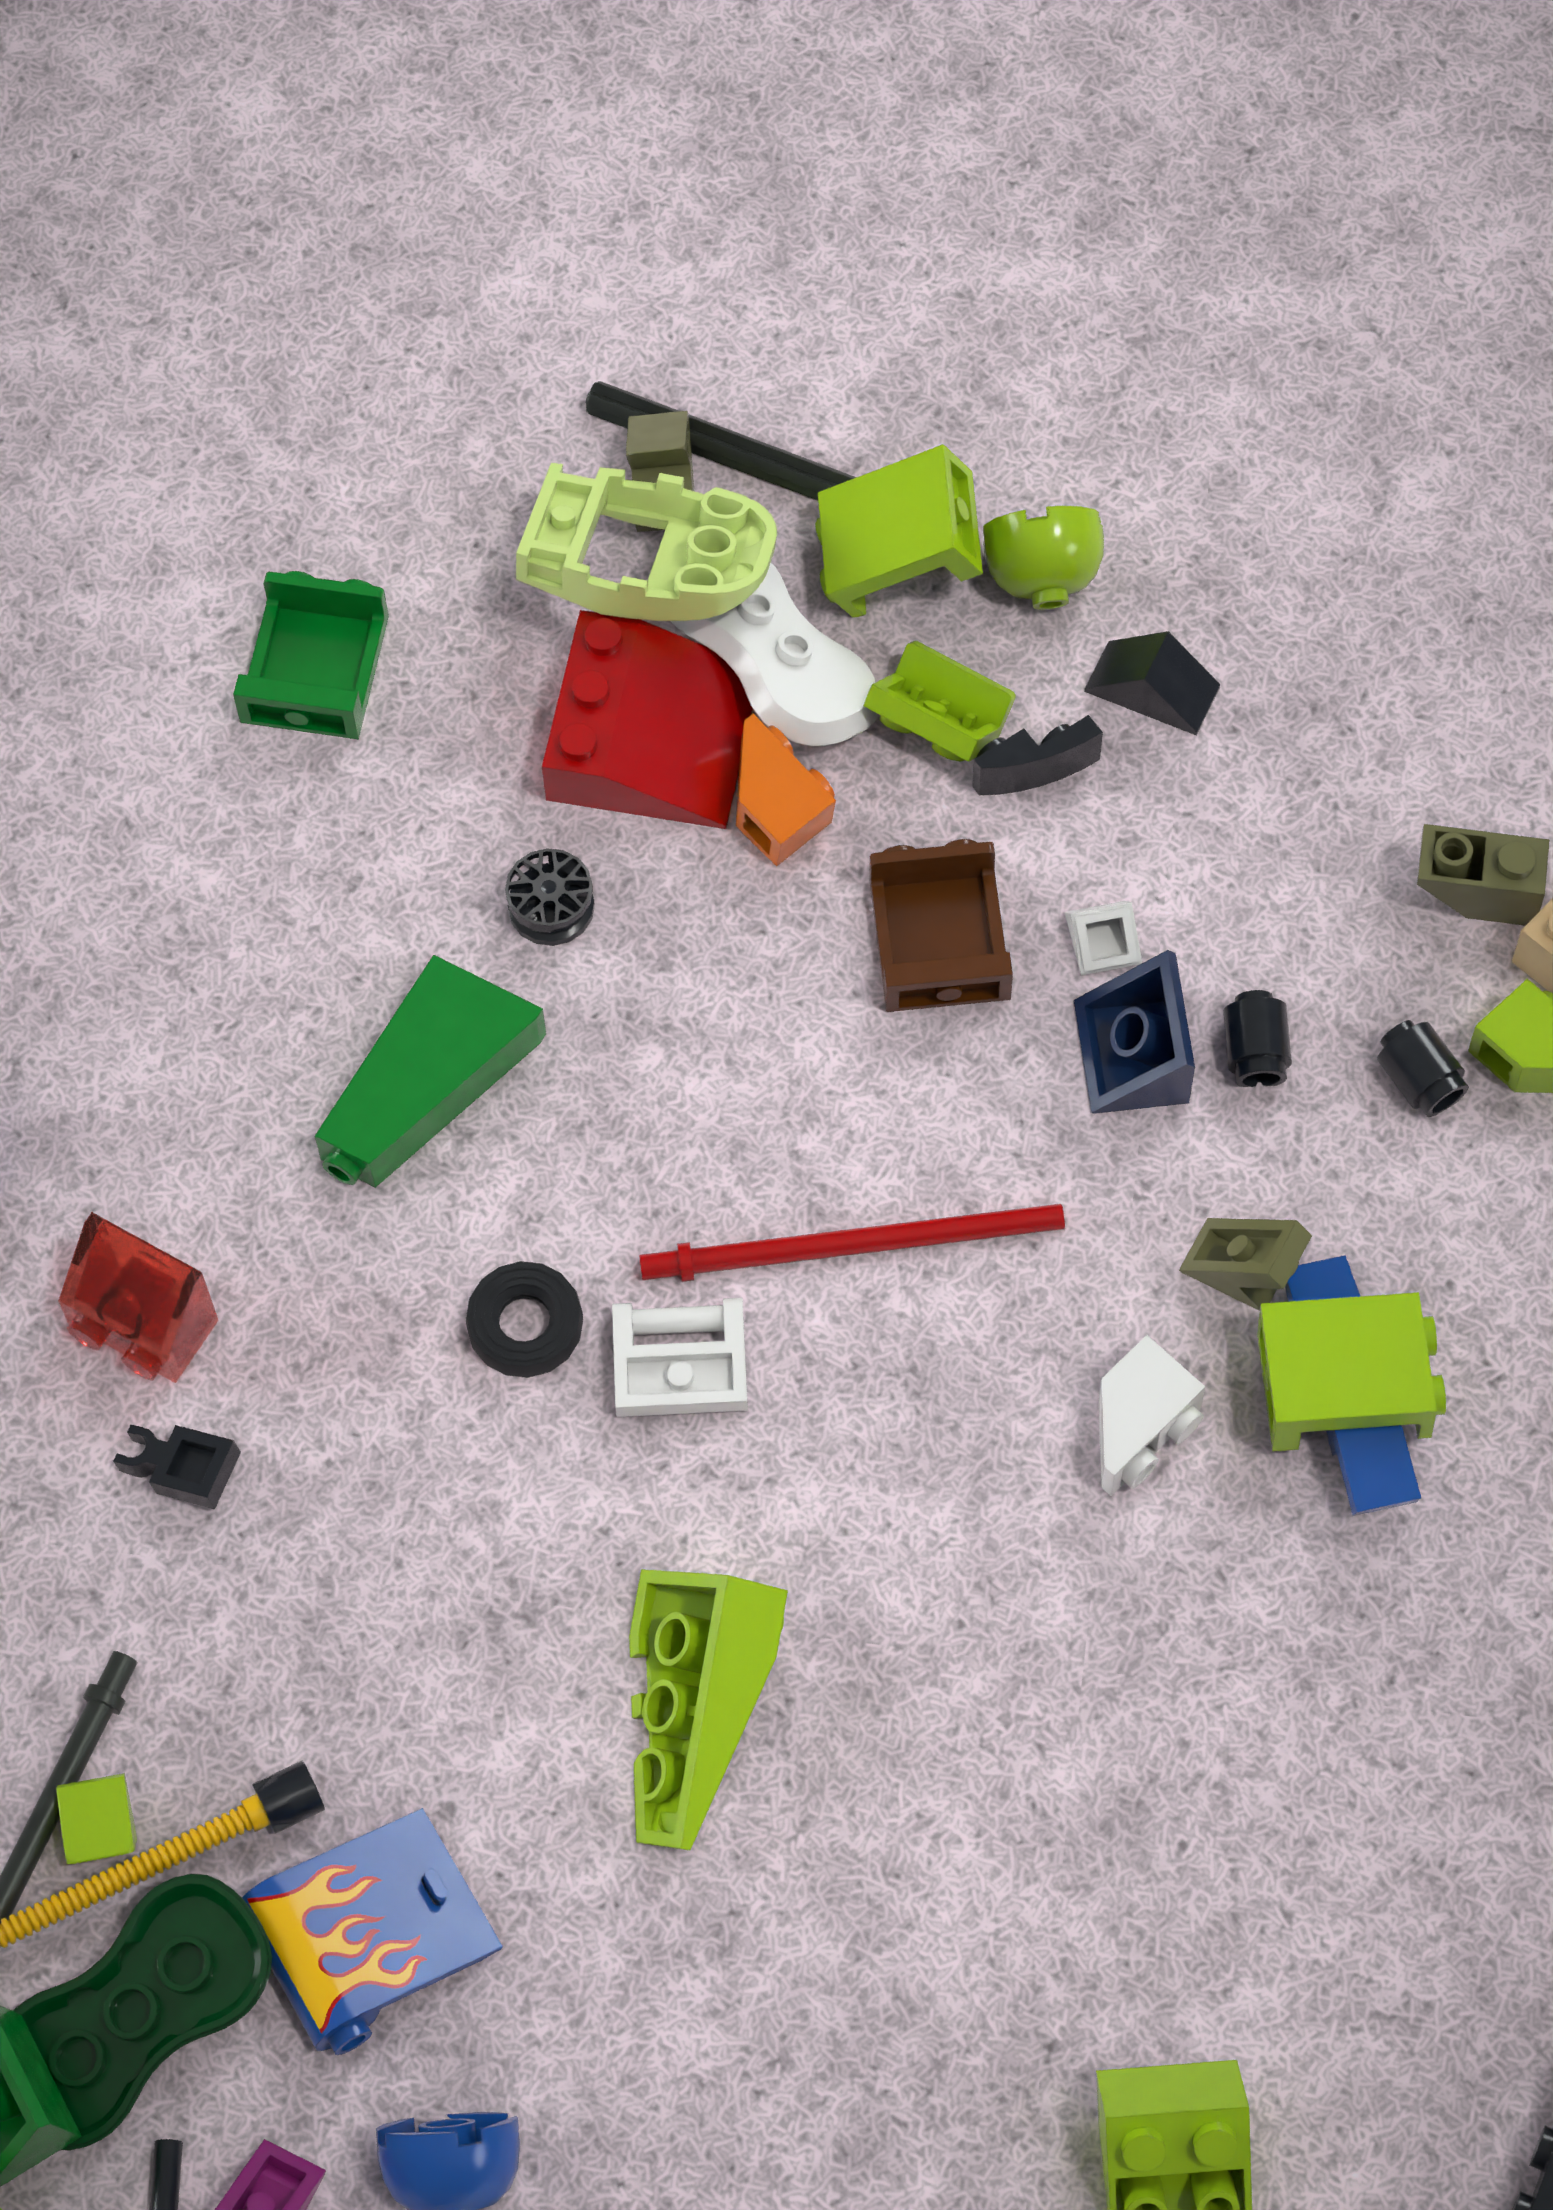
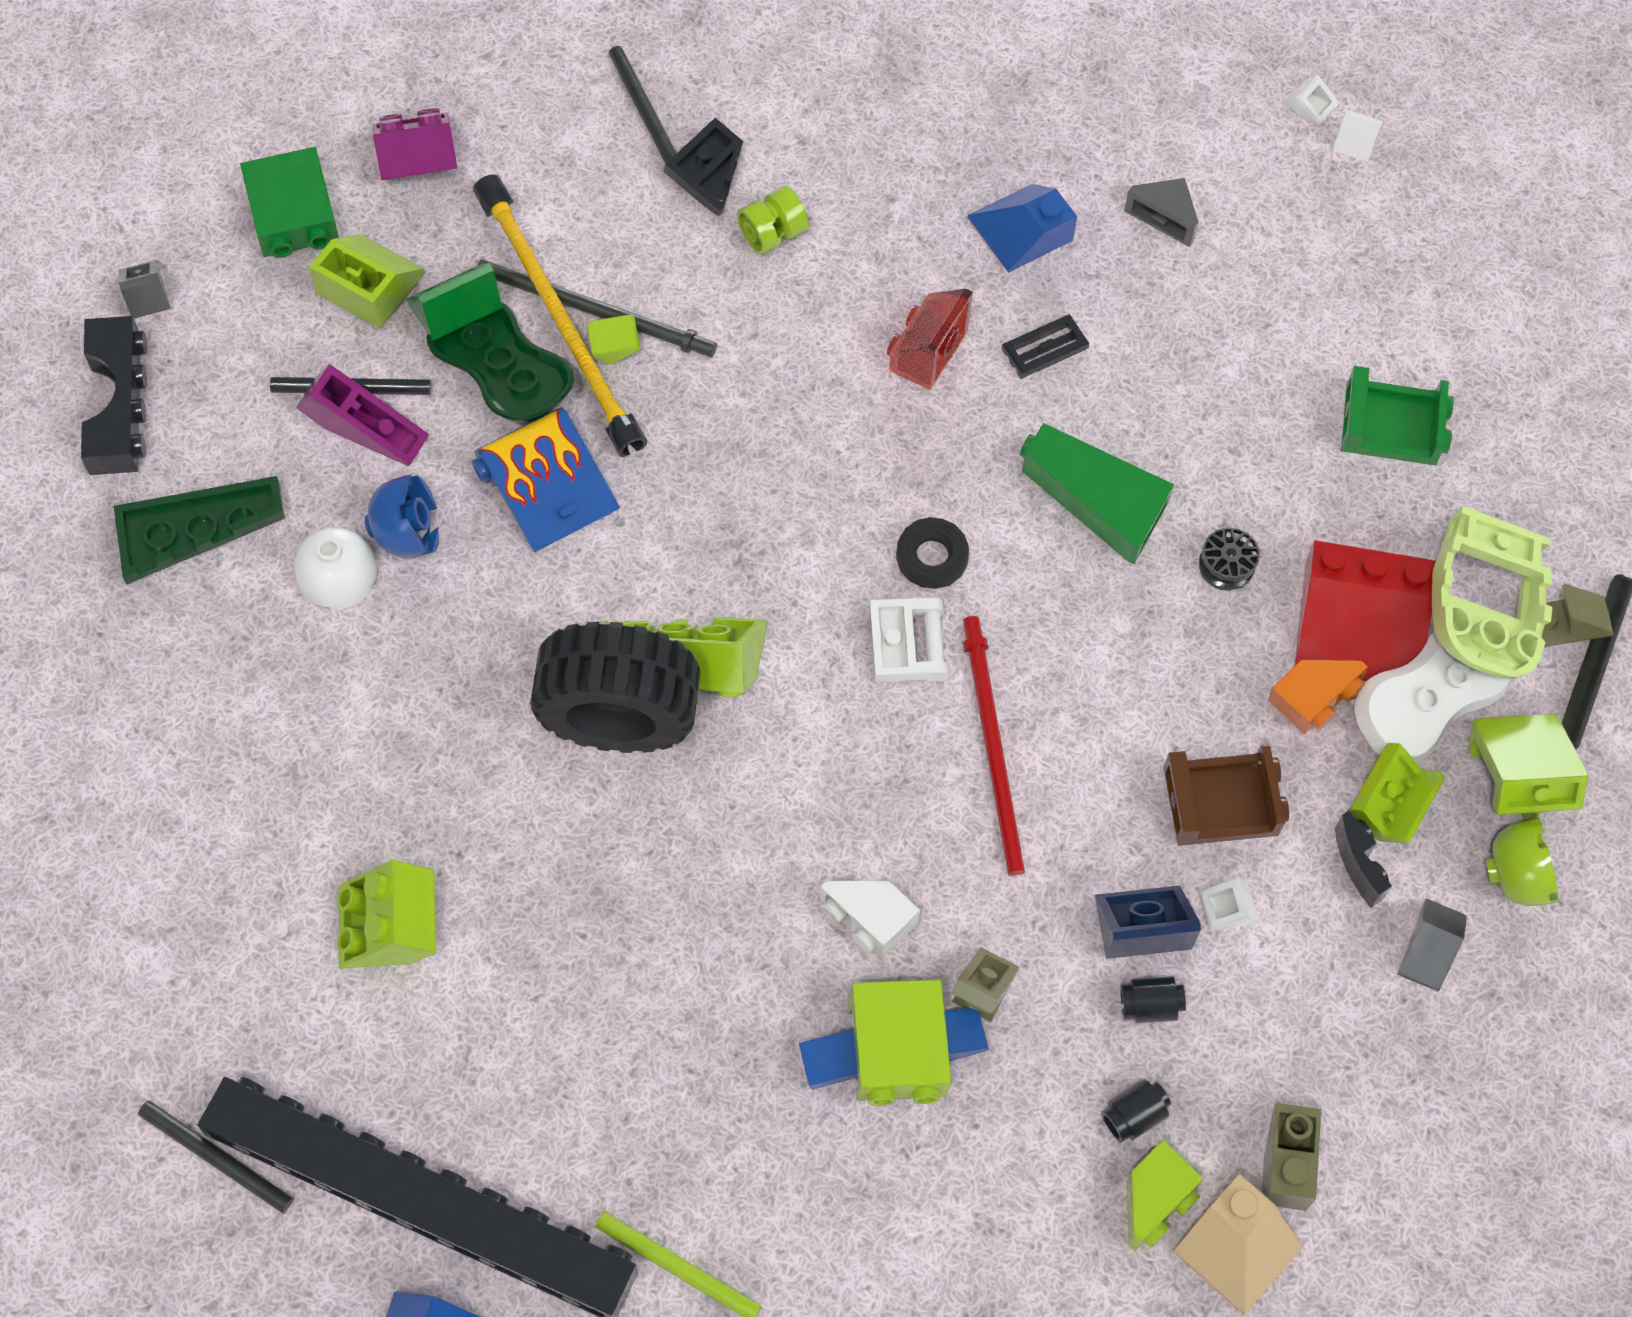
camera: 85 degrees right, 0 degrees up
black plate [113,1424,241,1509] -> none
none -> black tyre [530,621,701,753]
none -> black tile [1001,314,1089,379]

